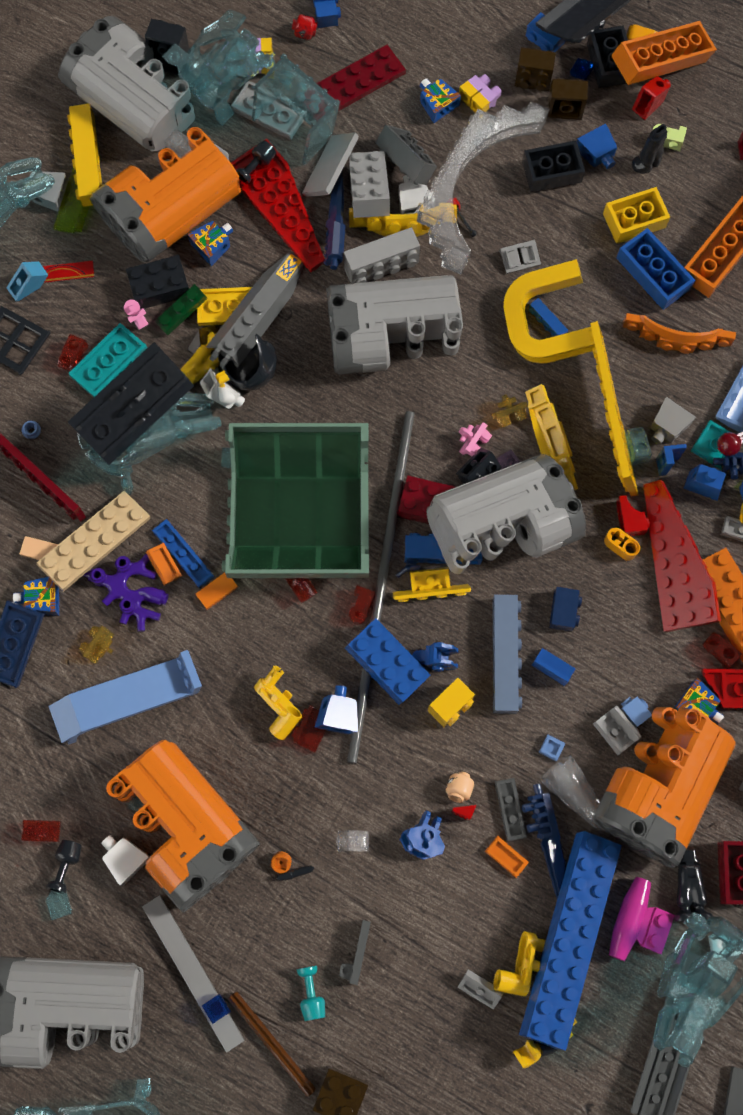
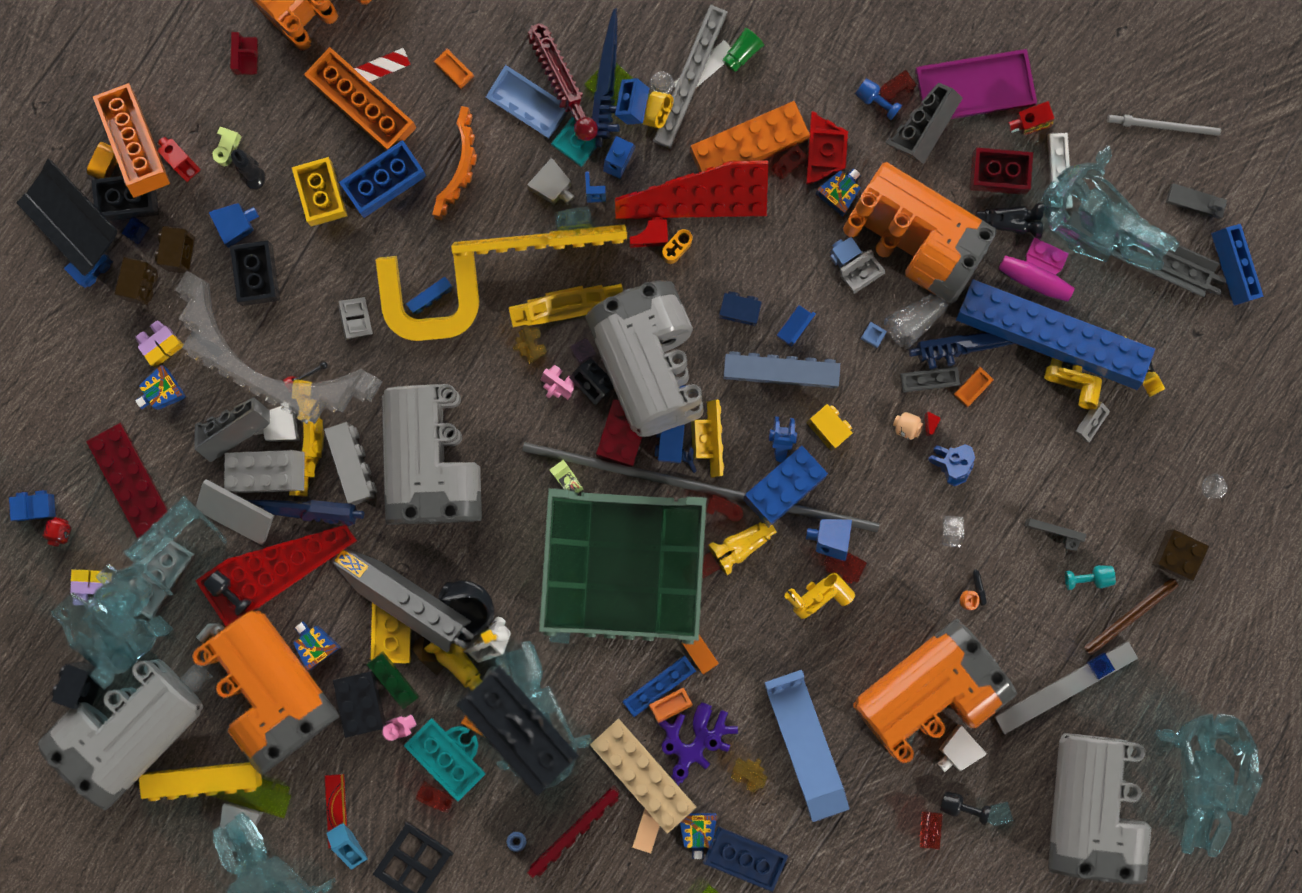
camera: 90 degrees left, 10 degrees up
none -> yellowish green leg [550,460,584,493]
none -> yellow piece [708,522,777,576]

